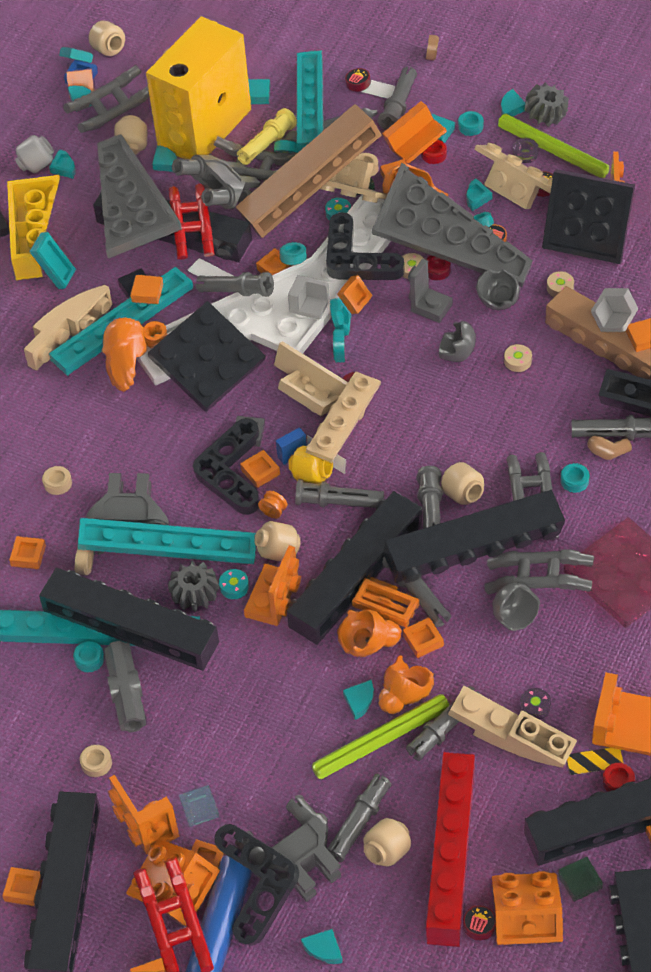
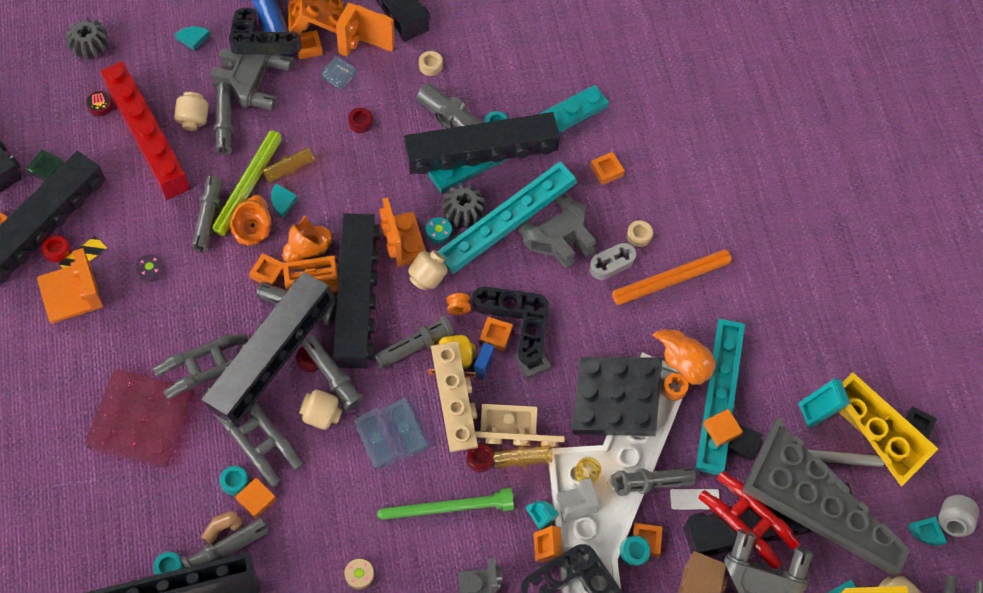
camera: 135 degrees right, 10 degrees up
tan slope [24,285,112,371] -> none
teal tile [333,329,345,362] -> none
dark grey hair [438,321,476,363] -> none
tan slope [448,686,577,768] -> none
dark grey hair [492,582,540,631] -> none
orange bracket [492,871,563,945] -> none
none -> orange tile [235,478,276,519]
none -> clear yellow pin [262,147,315,184]
none -> dark red tile [348,108,373,133]
none -> clear light blue slope [353,398,429,469]
none -> bright green piece [377,488,514,520]
none -> clear yellow pin [494,445,553,469]
none -> clear yellow bush [575,457,601,484]
none -> light grey beam [589,243,636,280]
none -> orange axle [612,249,732,305]
none -> light grey bar [808,450,884,467]

